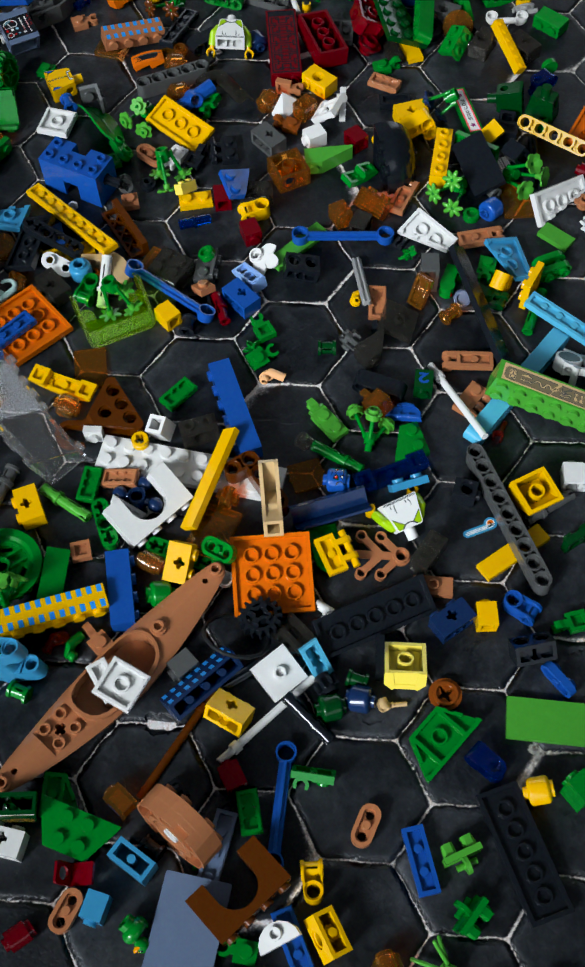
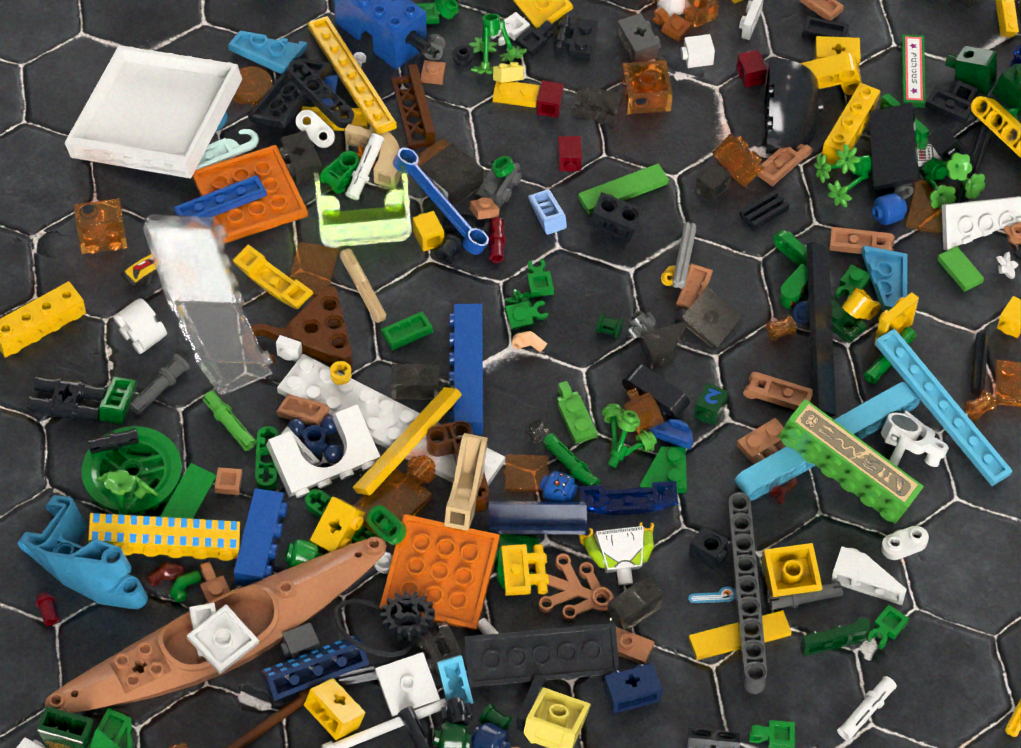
camera: 15 degrees right, 5 degrees down
green bush [5,679,34,705] -> none
clear orange arm [9,270,27,293] -> none
yellow brick [11,483,48,531] -> none
clear orange head [53,393,82,420] -> none
dark azure head [69,257,93,283] -> none
green plate [75,465,104,504] -> none
plant [99,275,143,322] -> none
clear orange brick [135,549,165,575] -> none
nougat plate [136,143,157,168] -> none
white brick [145,414,176,442] -> none
clear blue axle [178,214,212,230] -> none
blue wing [218,168,250,200] -> none
blue brick [222,277,261,320] -> none
yellow piece [237,197,271,222] -> none
white plate [249,243,279,275] -> none
blue piece [292,226,394,246] -> none
bright green slope [304,144,353,175] -> none
white plate [311,93,347,124] -> none
clear orange brick [328,199,353,230] -> none
green slope [341,161,378,188] -> none
dark azure plate [387,472,430,493] -> none
white wing [397,208,458,253] -> none
green plant [398,245,417,261] -> none
clear orange tile [407,271,435,311] -> none
dark grey brick [419,253,440,292] -> none
plant [422,87,460,123] -> none
white bar [427,362,488,440] -> none
green tile [463,207,480,224] -> none
yellow brick [474,599,499,632] -> none
yellow brick [481,119,505,144] -> none
blue piece [501,590,543,627] -> none
green brick [531,250,572,283] -> none
none -> tan axle [340,248,386,323]
none -> green plate [773,230,807,266]

